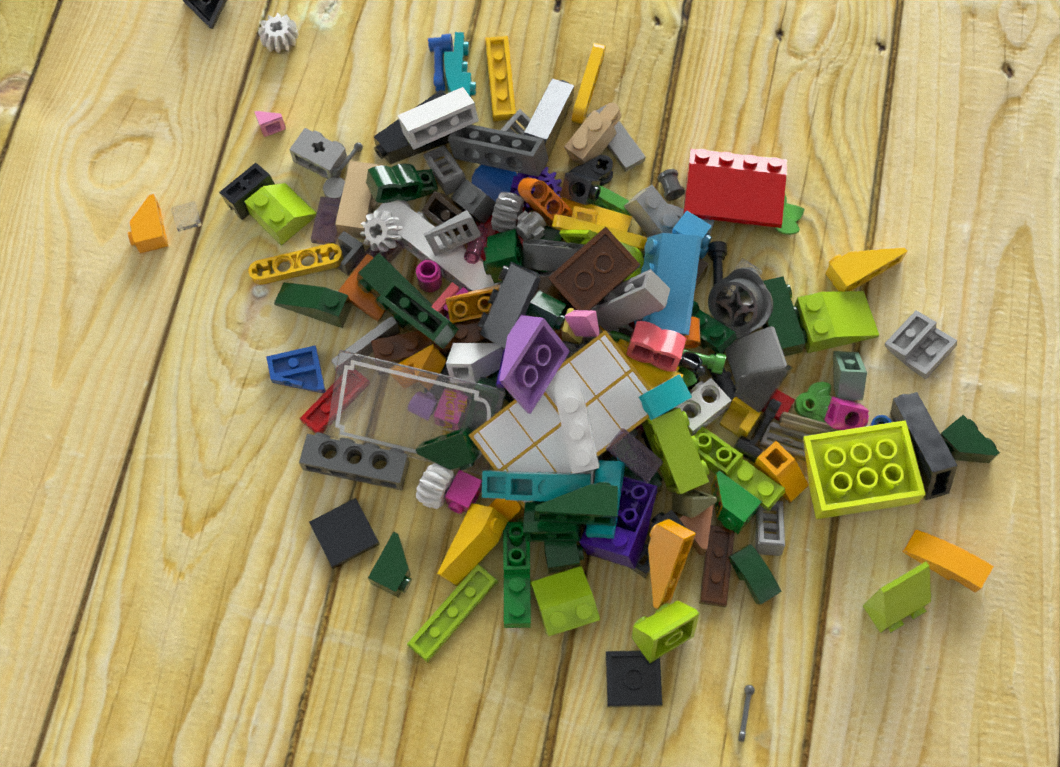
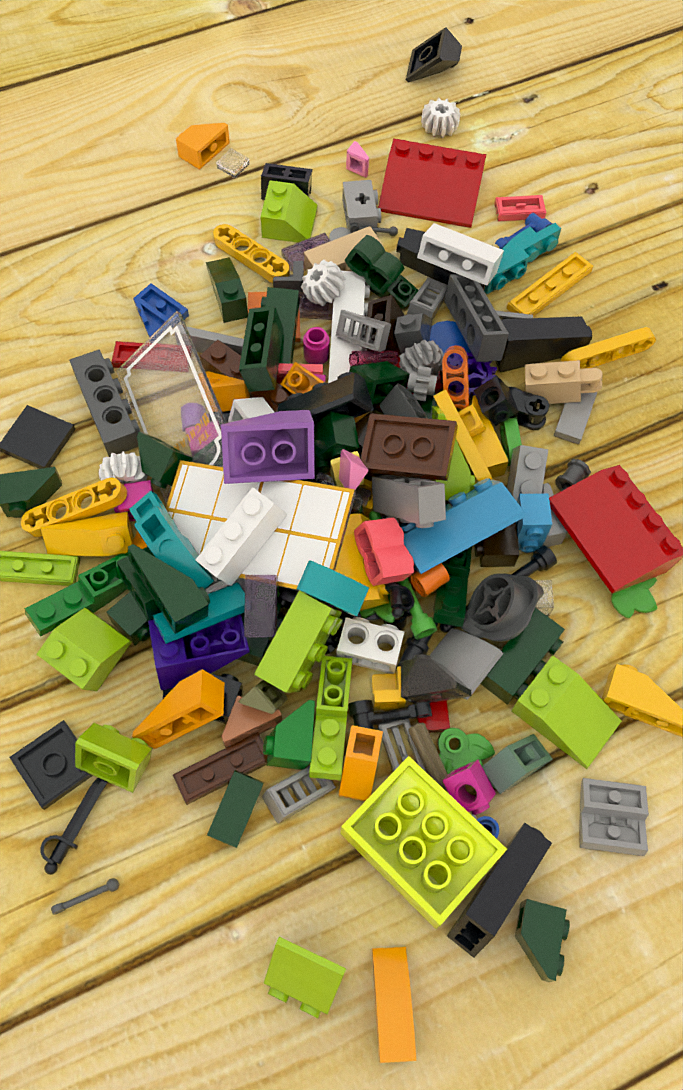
camera: 50 degrees right, 5 degrees down
none -> yellow beam [21,477,127,537]
none -> black sword [40,778,108,875]
none -> red slope [378,138,487,228]
none -> coral tile [494,195,546,221]

